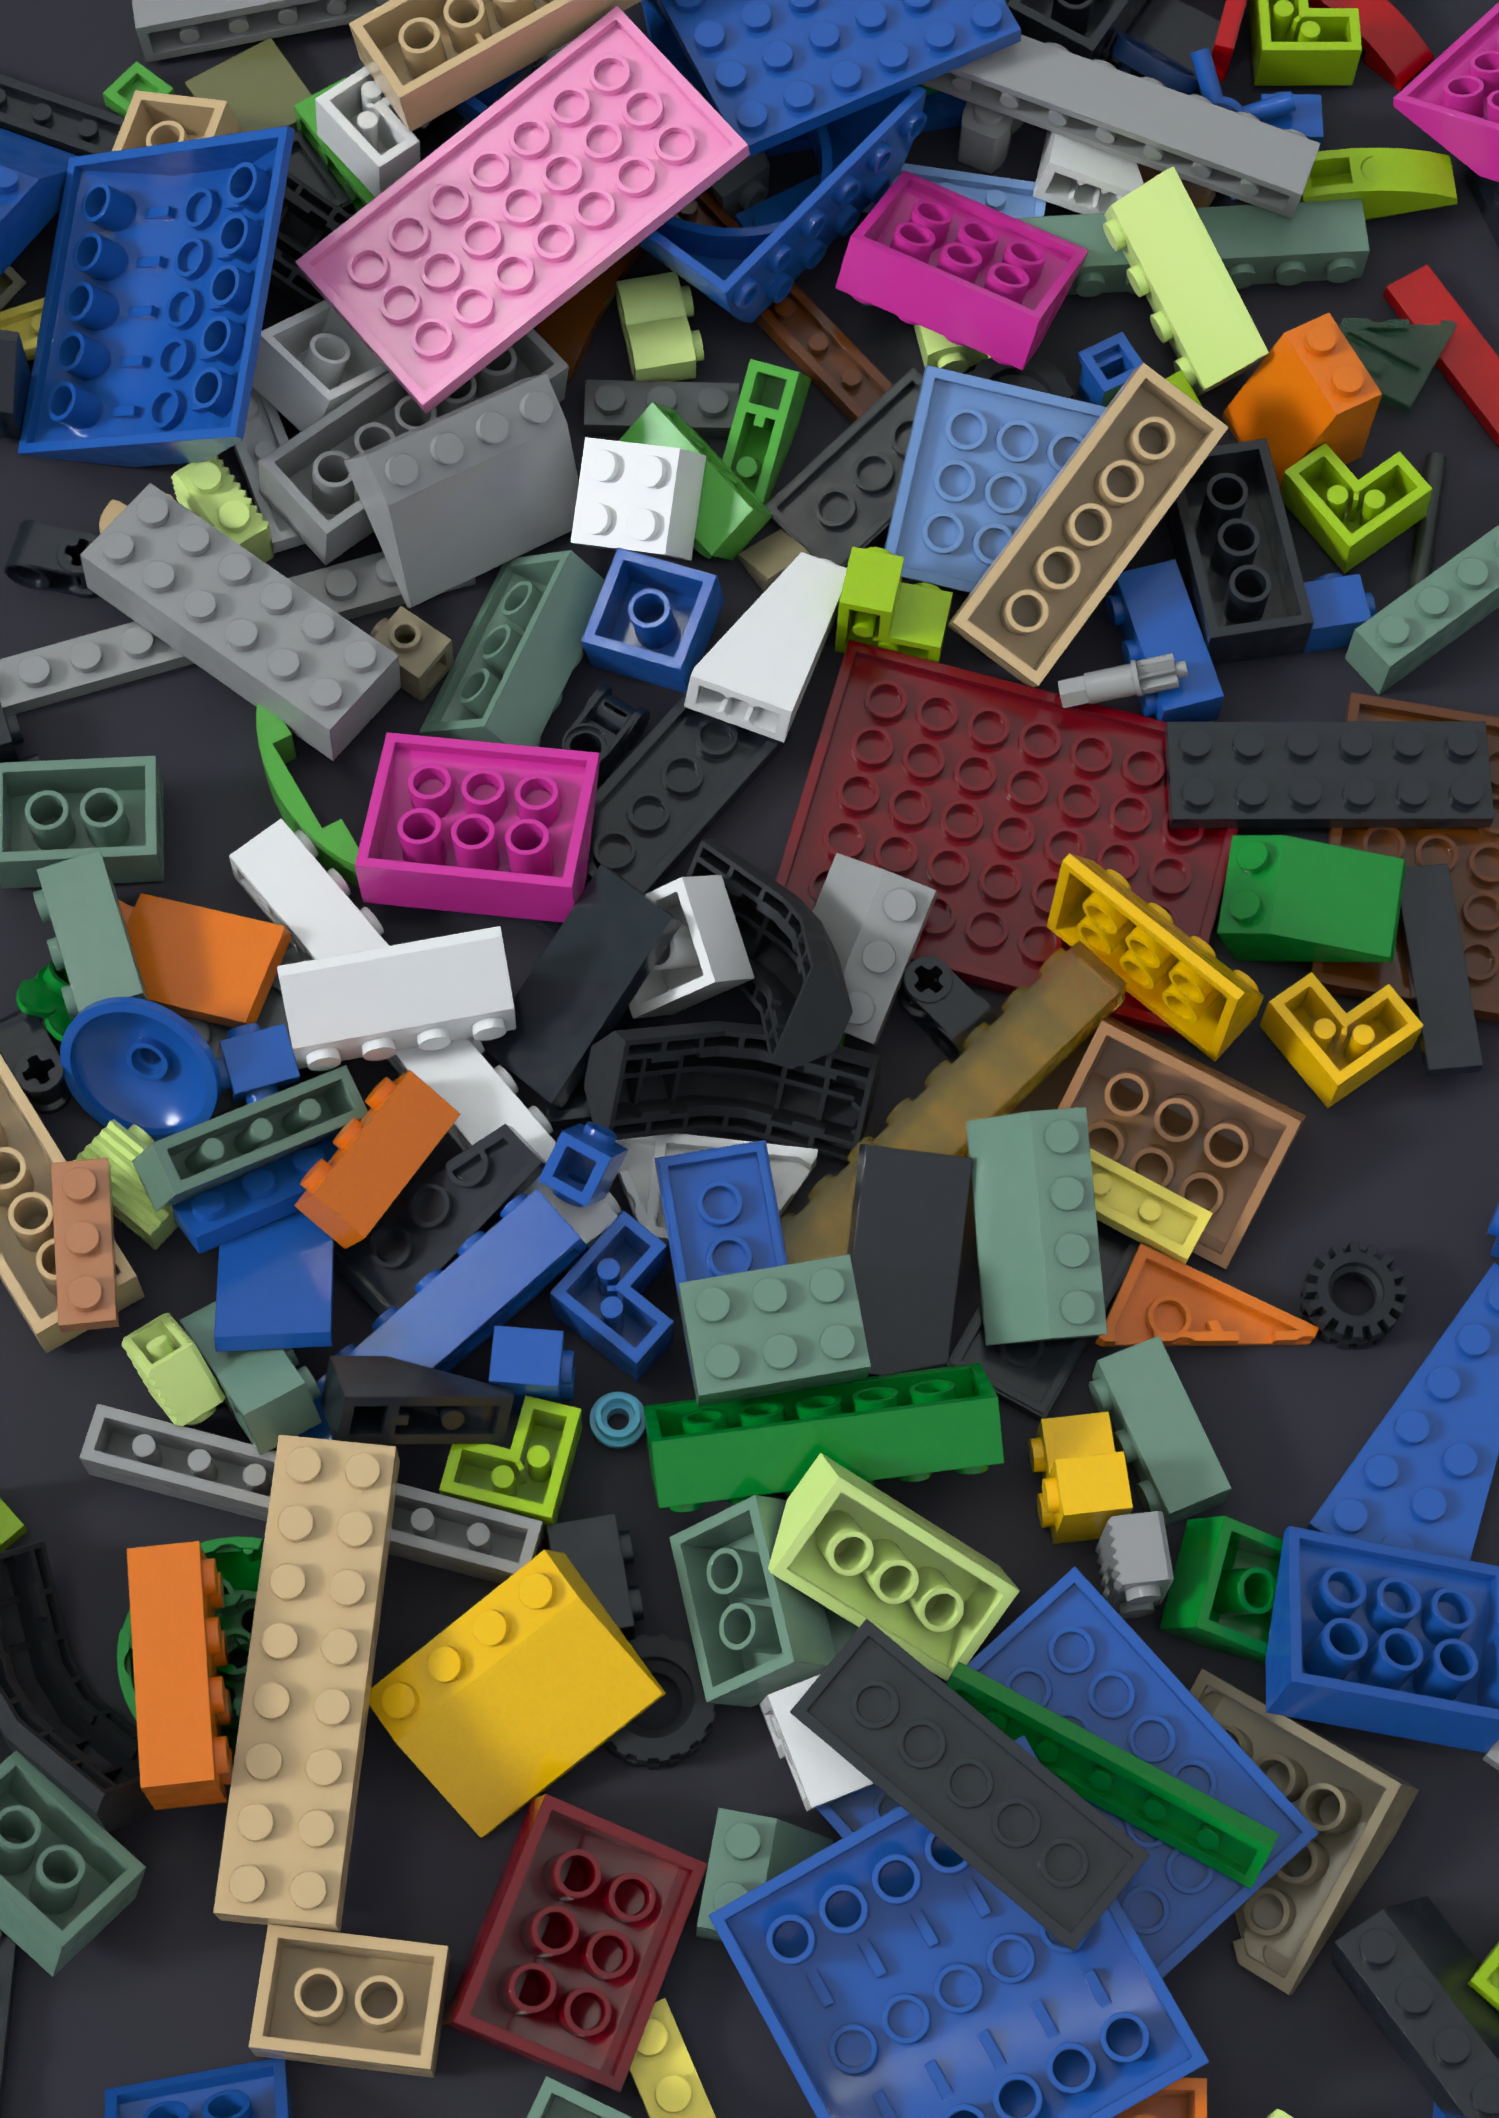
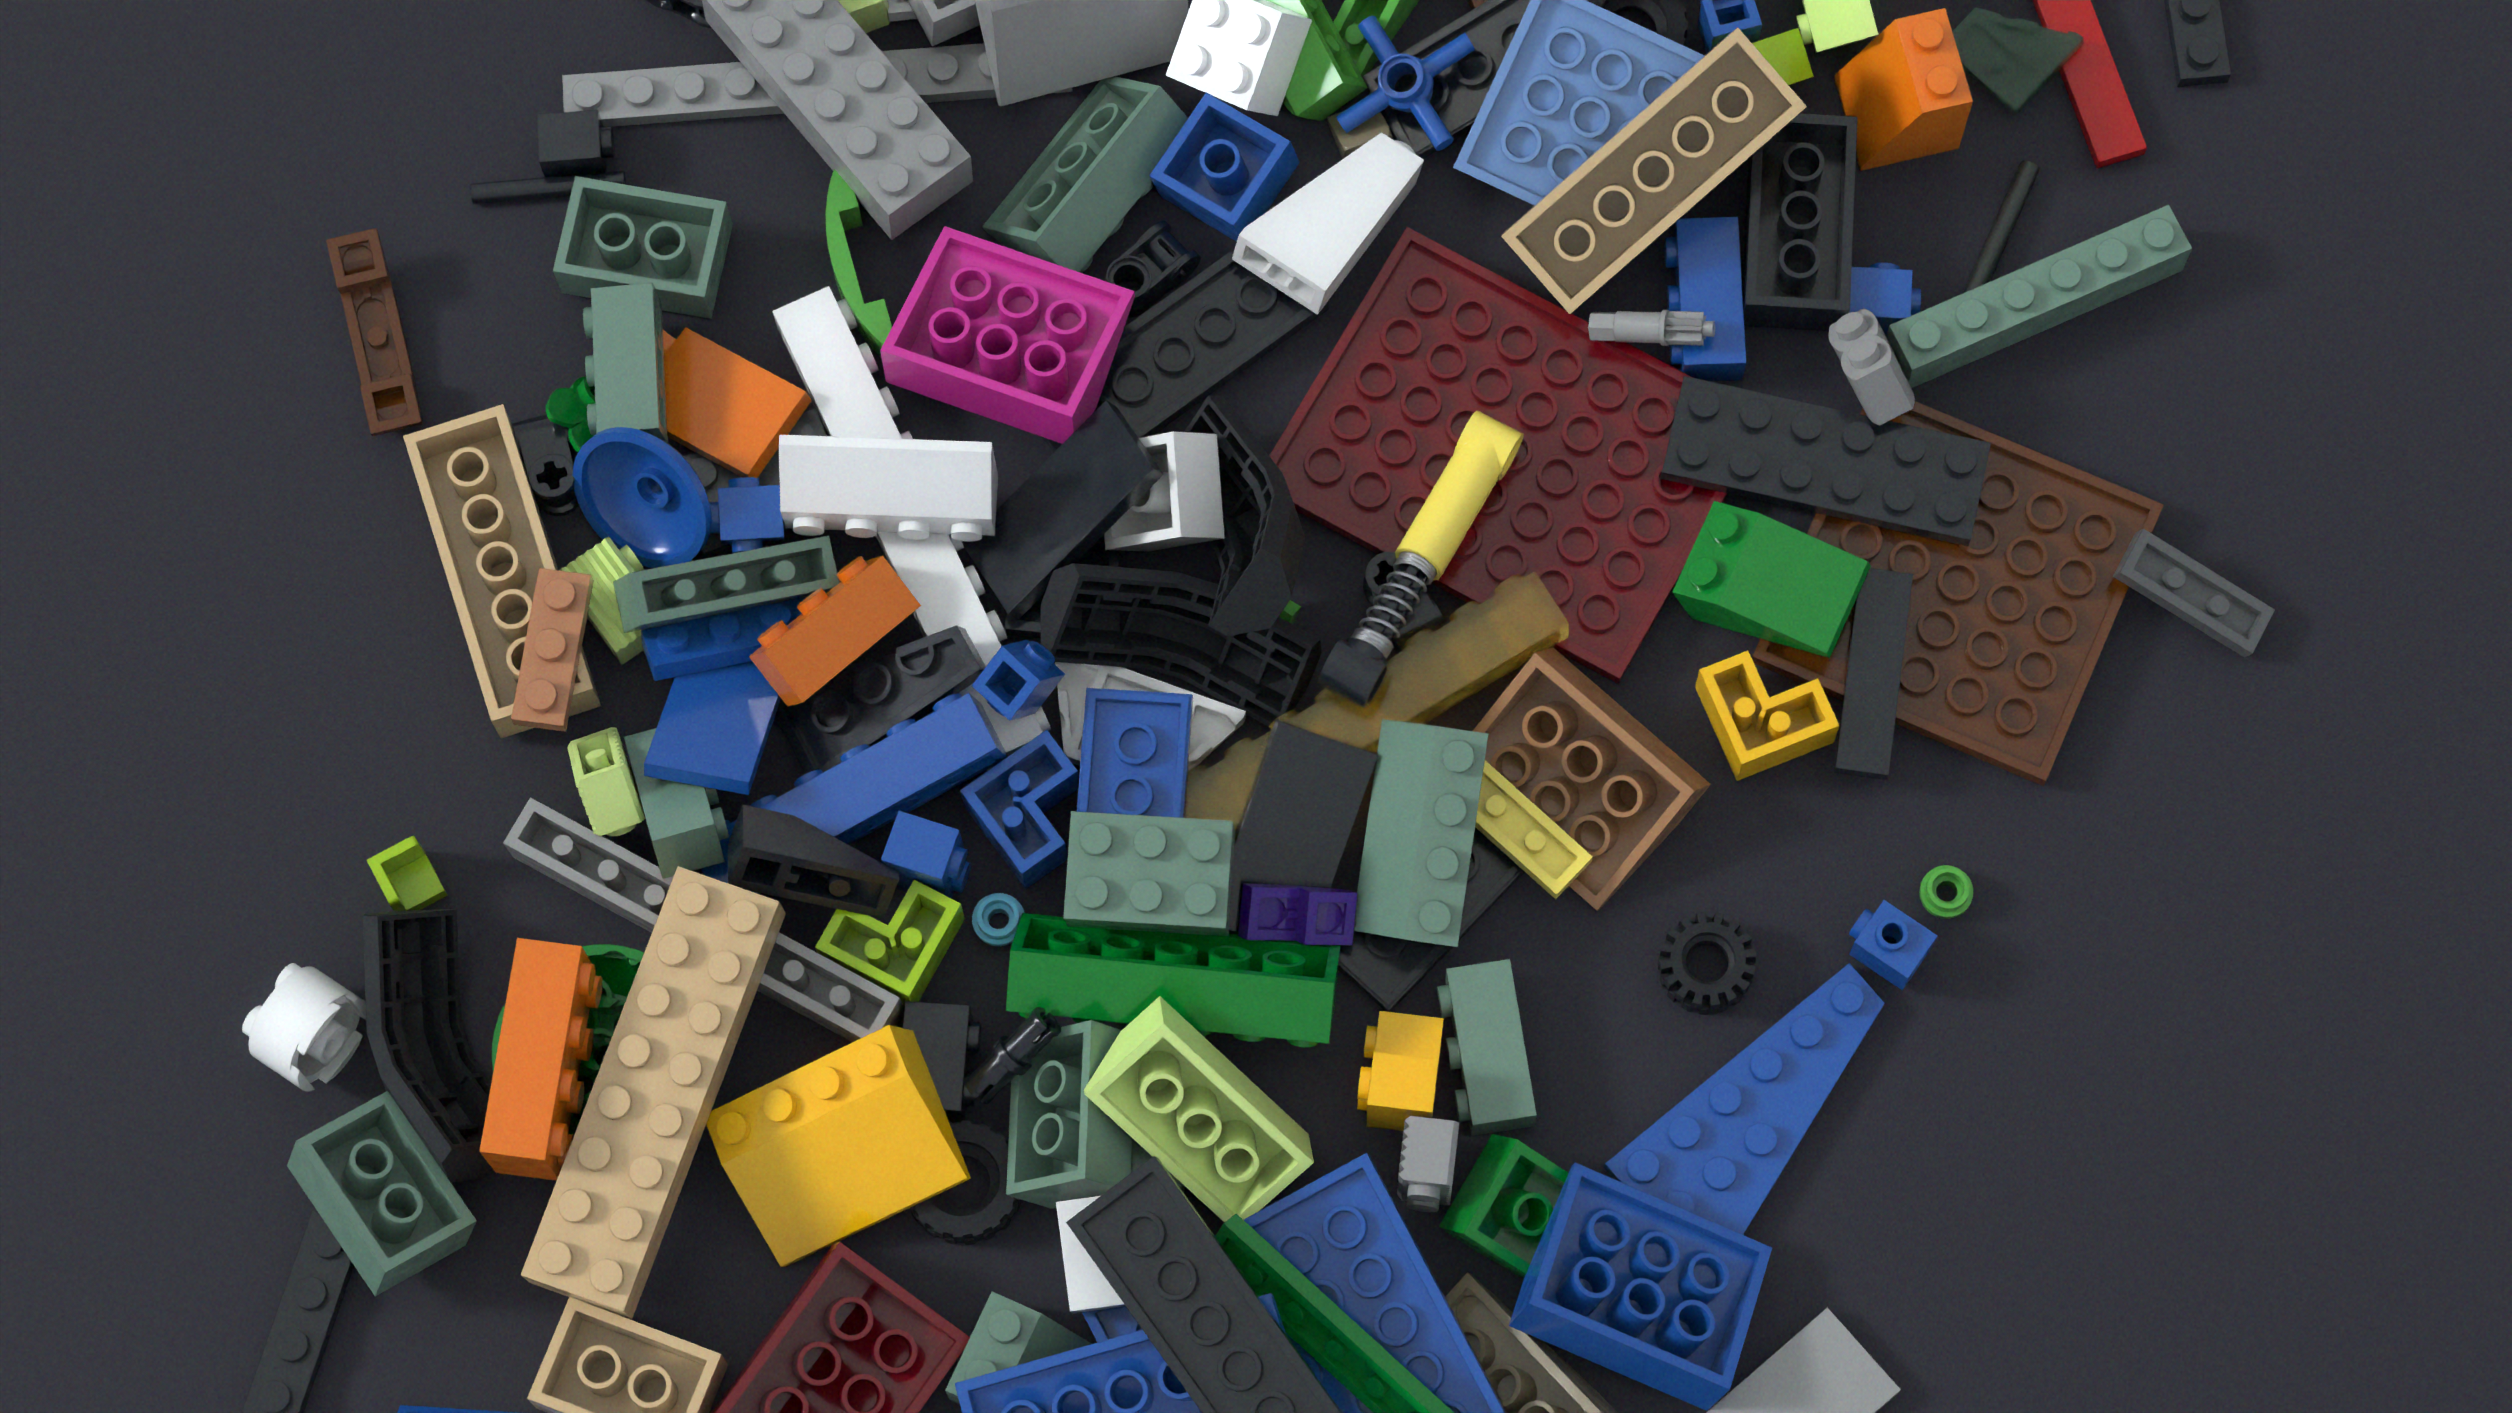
camera: 20 degrees right, 5 degrees up
dark tan brick [370,606,454,702] -> none
light grey slope [813,853,938,1045] -> none
lime brick [835,547,953,663] -> none
yellow slope [1047,853,1264,1062] -> none
orange wing [1095,1244,1319,1347] -> none
lime brick [1281,442,1433,574] -> none
none -> black pin [964,1007,1061,1104]
none -> dark purple slope [1238,883,1357,945]
none -> piece [1317,410,1524,709]
none -> blue bar [1336,16,1476,151]
none -> light grey brick [1828,308,1915,425]

